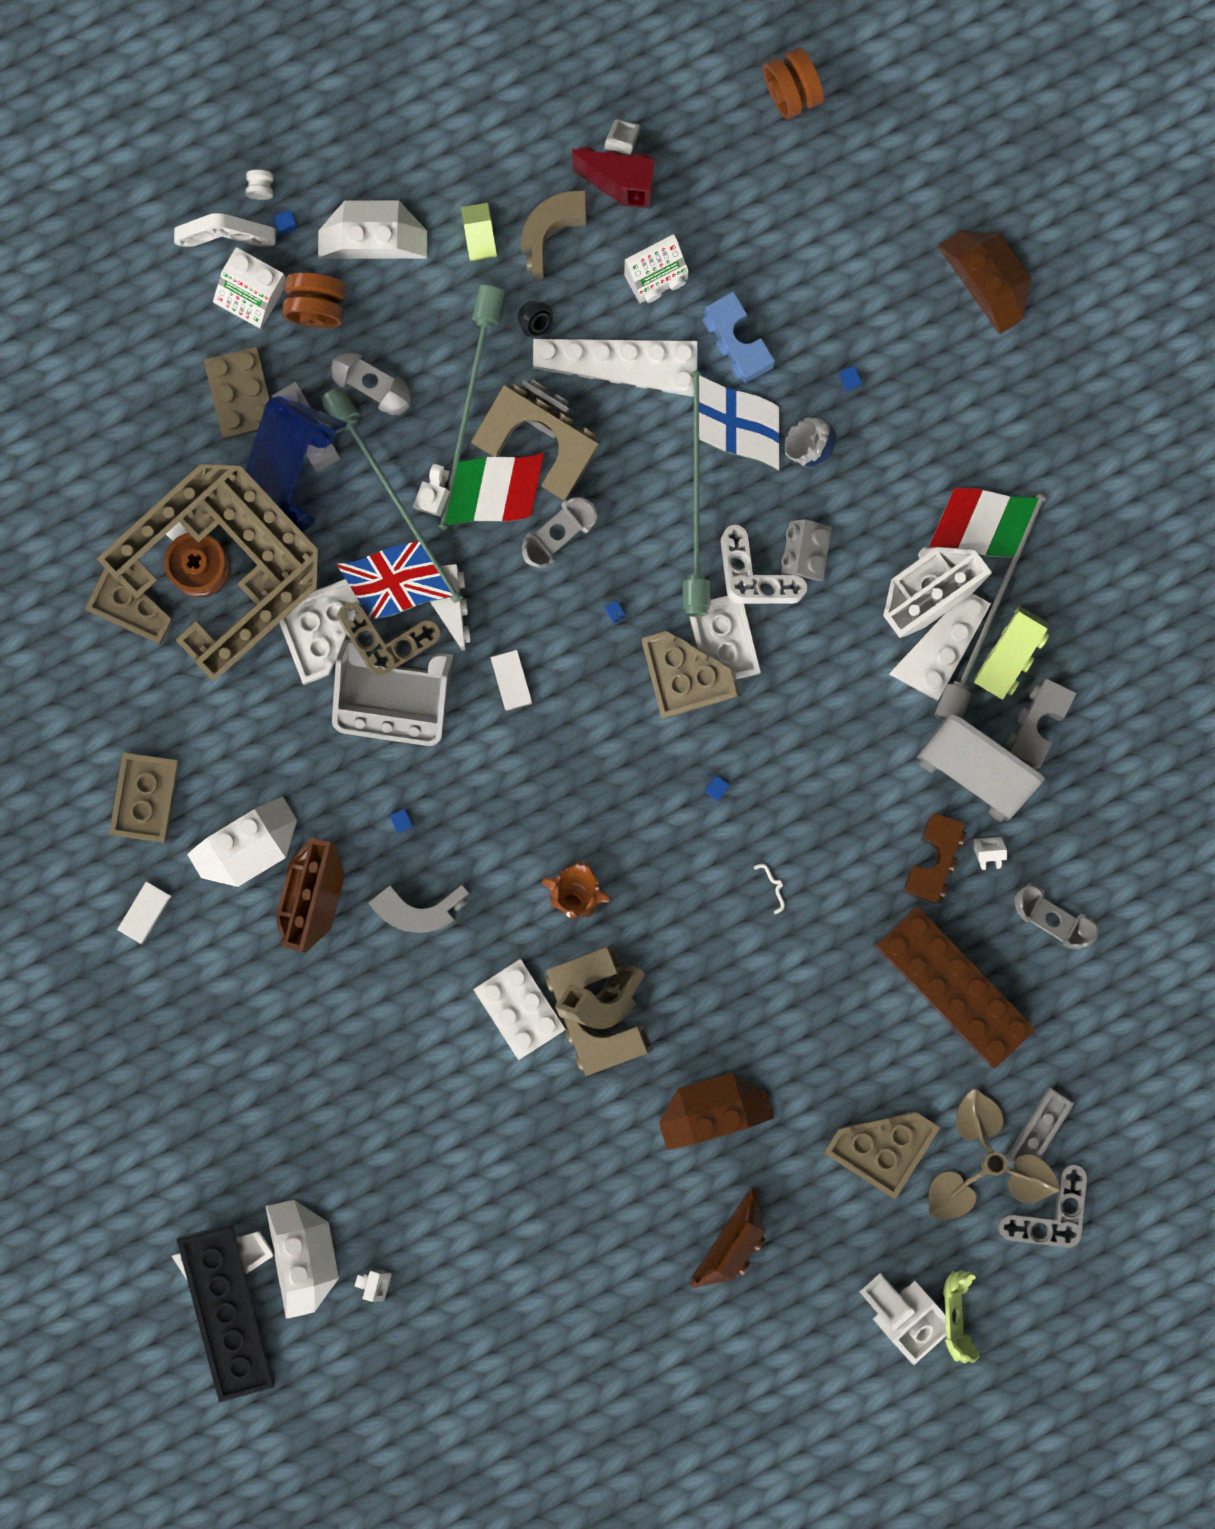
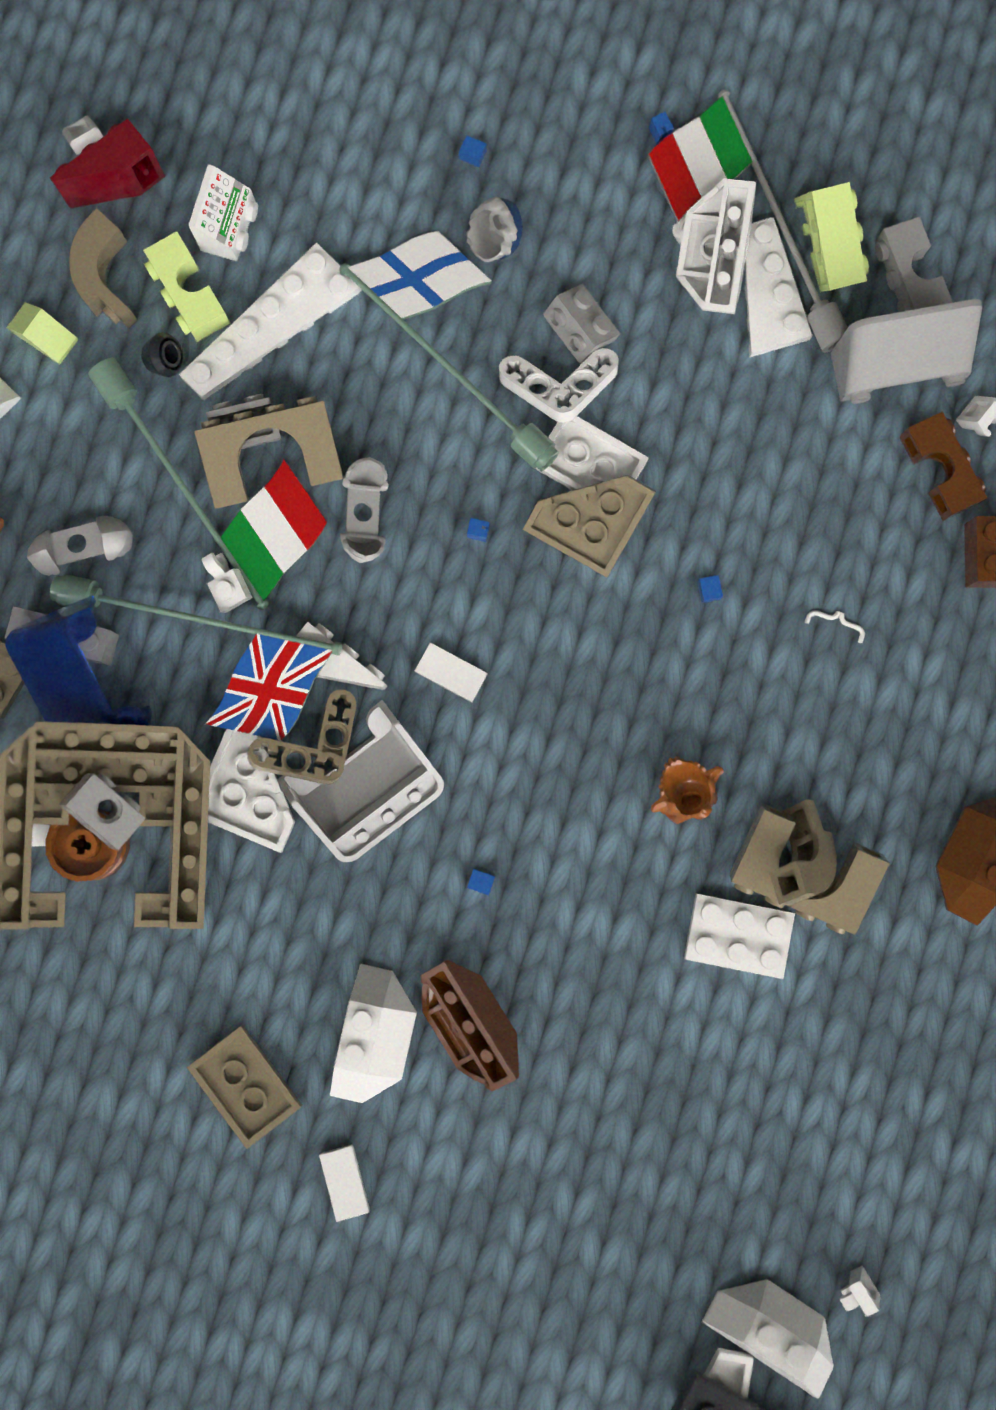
camera: 50 degrees left, 0 degrees up
dark tan wing [85,568,173,645] -> none
light grey arch [368,885,471,933] -> none
medium blue arch [702,292,775,384] -> none
none -> light grey brick [59,773,146,850]
none -> yellowish green arch [143,231,230,342]
none -> blue piece [649,112,674,144]

